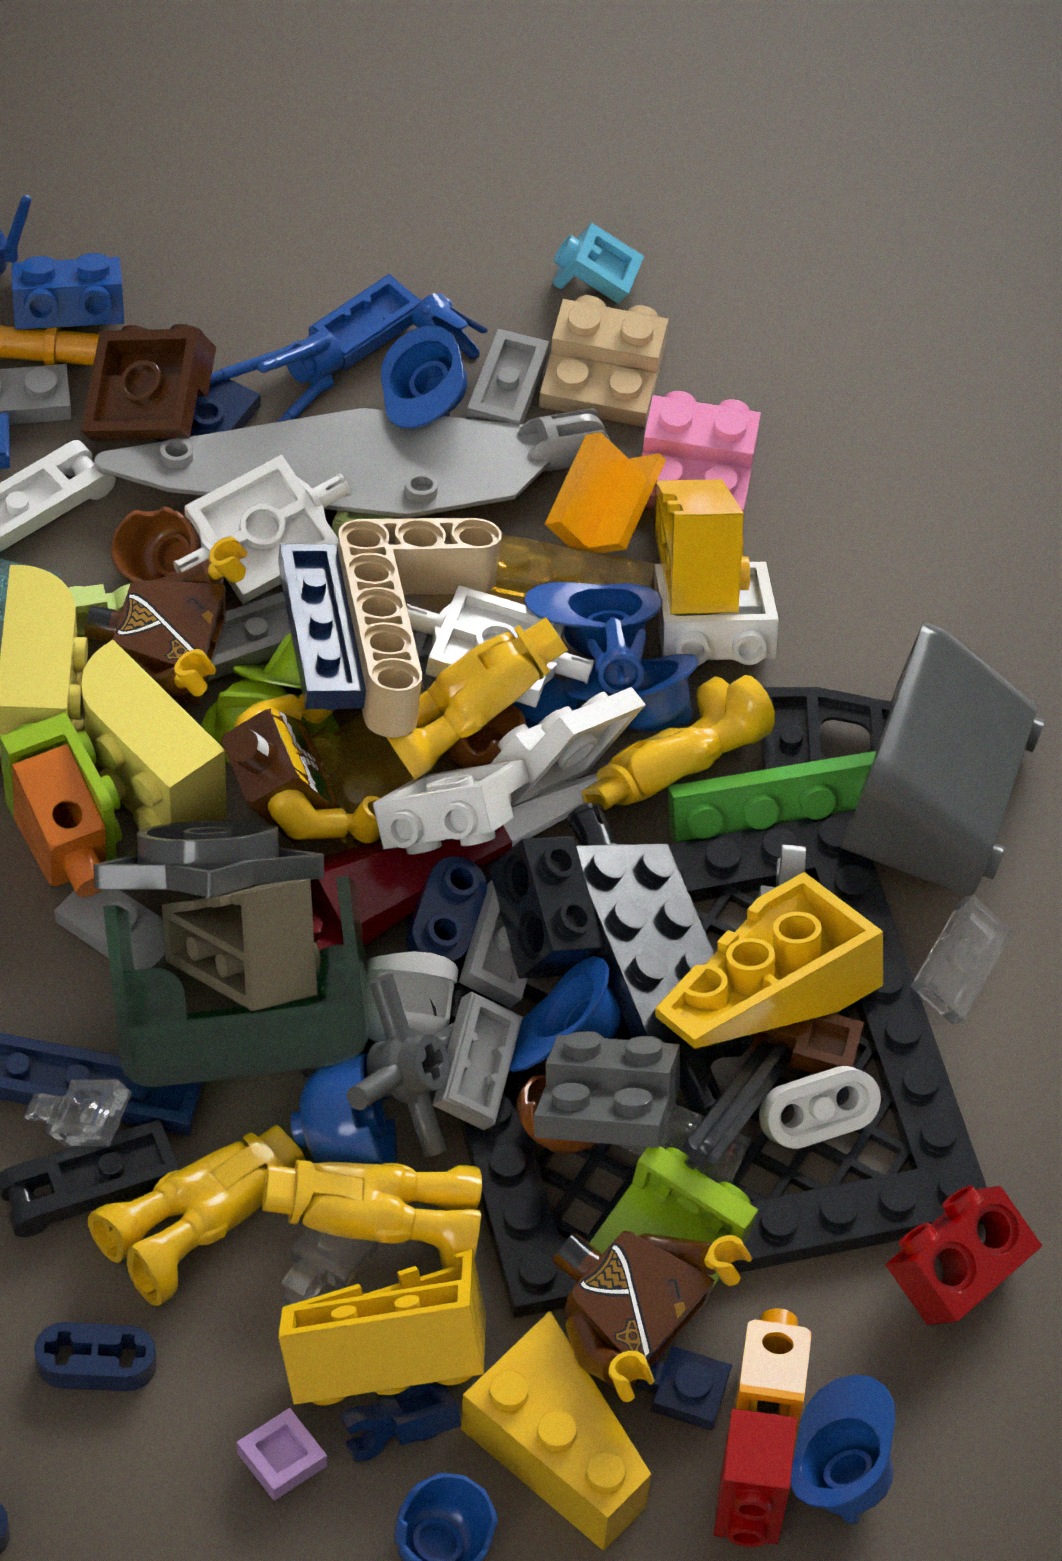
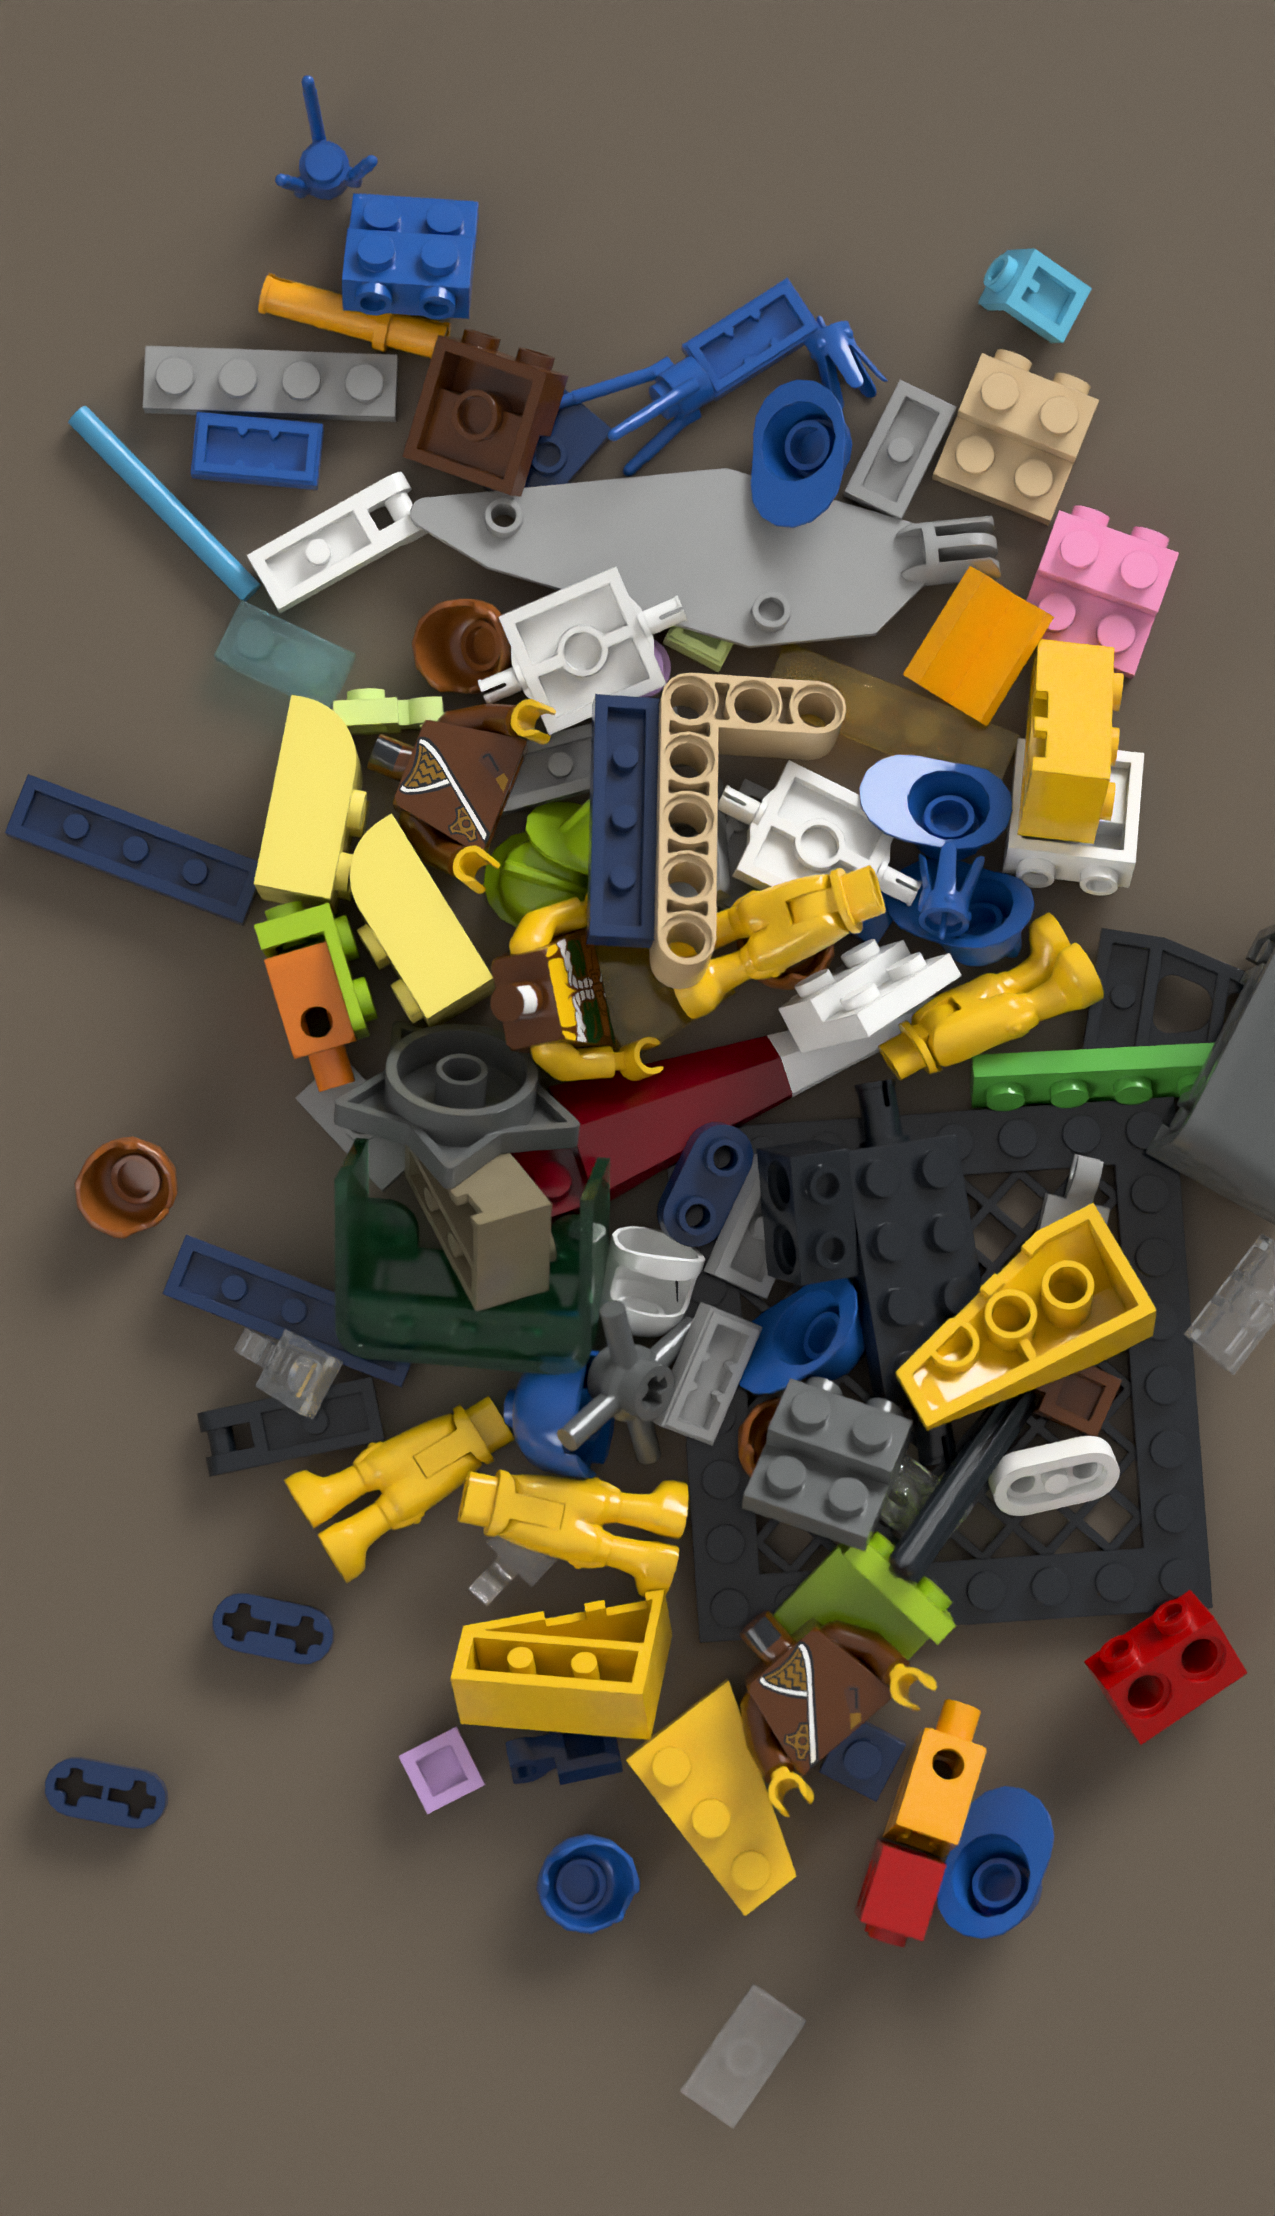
camera: 10 degrees right, 30 degrees up
white plate [373,759,530,854] -> none

